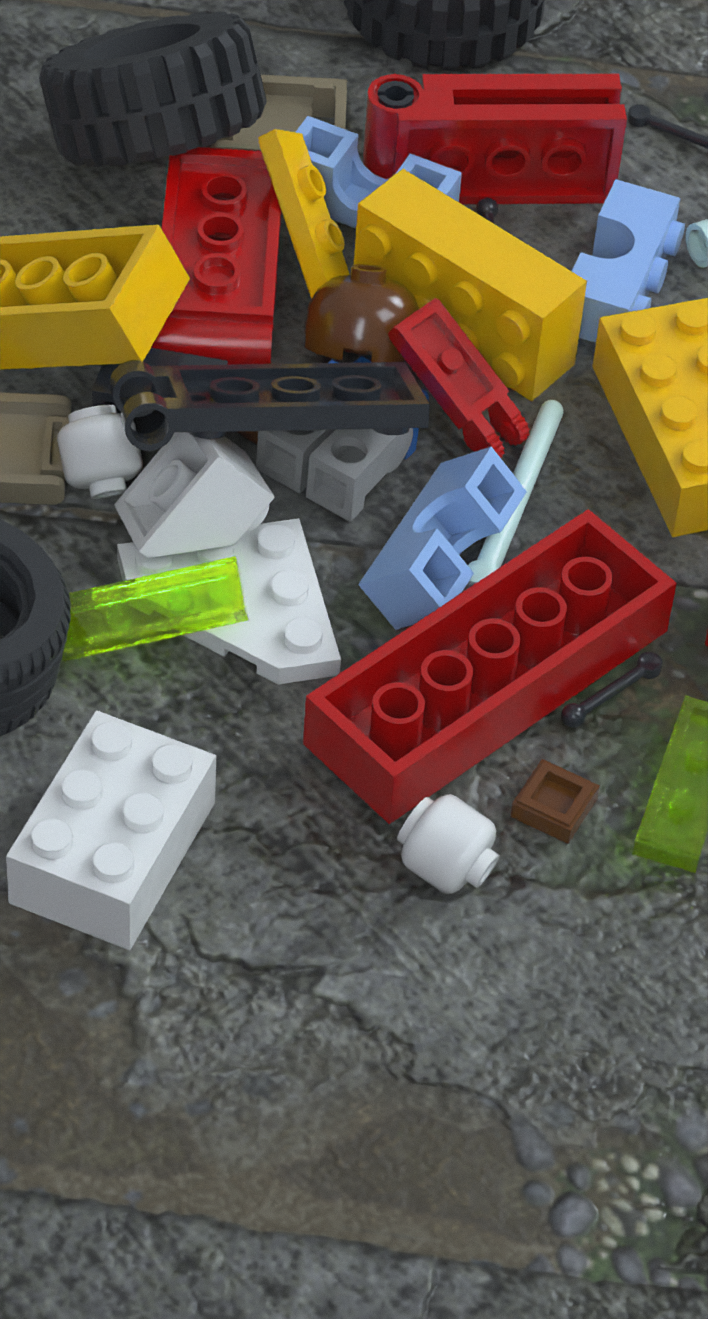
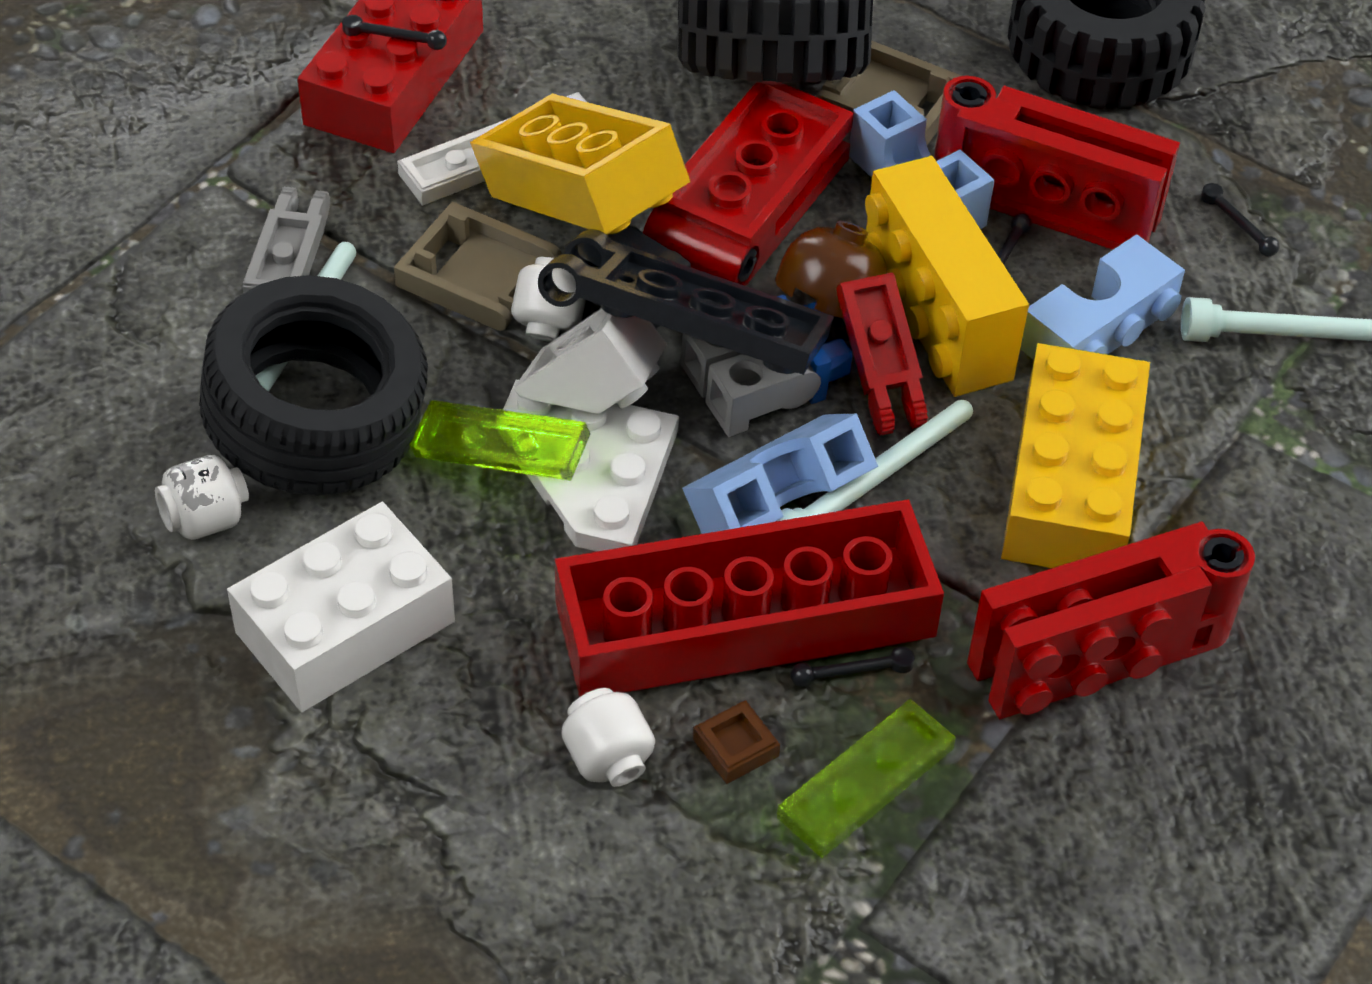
camera: 30 degrees right, 0 degrees up
yellow plate [258,129,350,298] -> none

